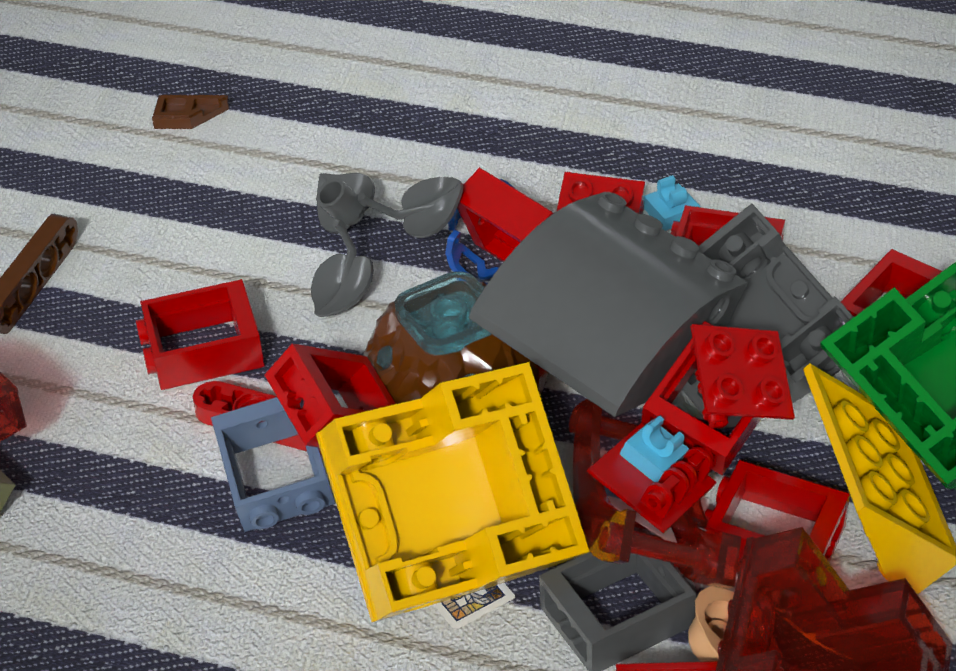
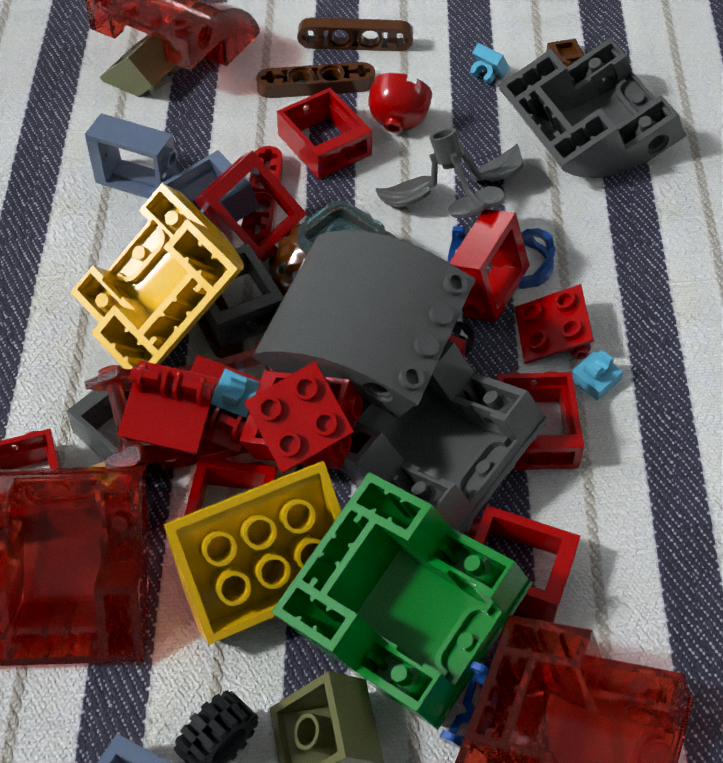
camera: 70 degrees right, 10 degrees up
none -> sand blue window [85,113,178,199]
none -> red hinge [117,360,218,455]
none -> reddish brown beam [256,62,375,98]
none -> red cylinder [368,73,433,133]
none -> medium azure tile [470,43,510,85]
none -> dark grey slope [498,38,687,178]

